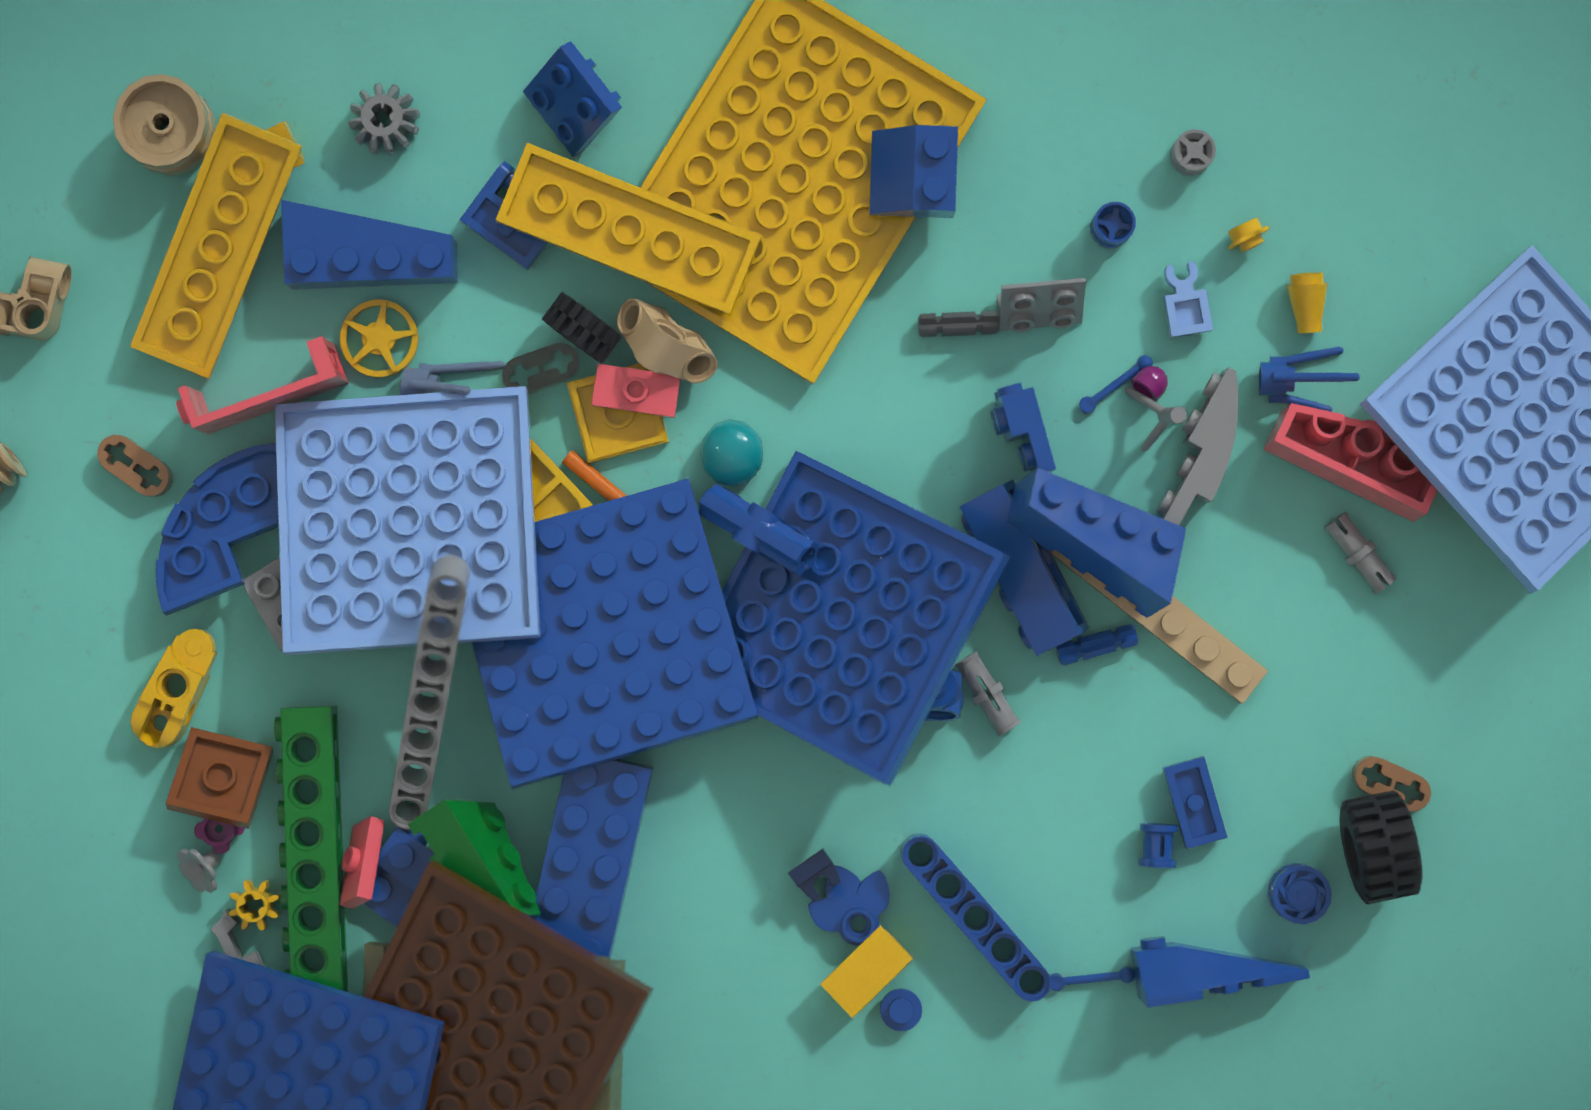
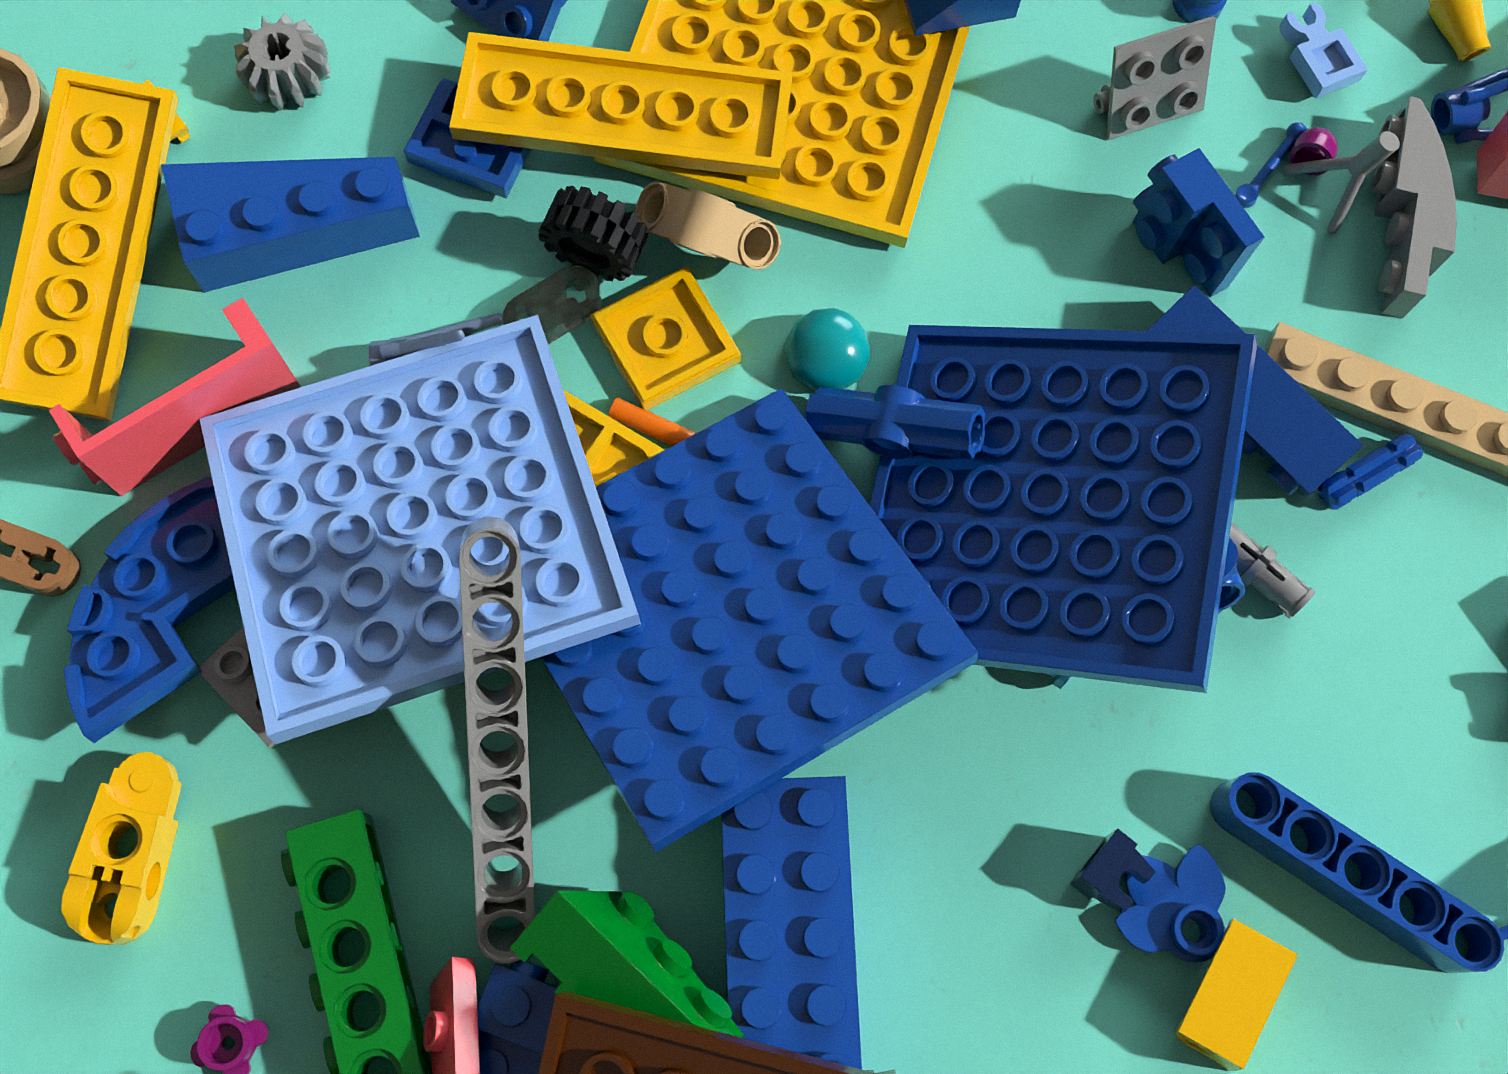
camera: 20 degrees left, 15 degrees down
dark orange plate [166,727,273,829] -> none
yellow wheel [340,299,419,378] -> none
coral plate [592,364,681,418] -> none
blue plate [880,988,922,1031] -> none
dark grey axle [918,311,1000,337] -> none
blue wedge [1007,468,1186,618] -> none

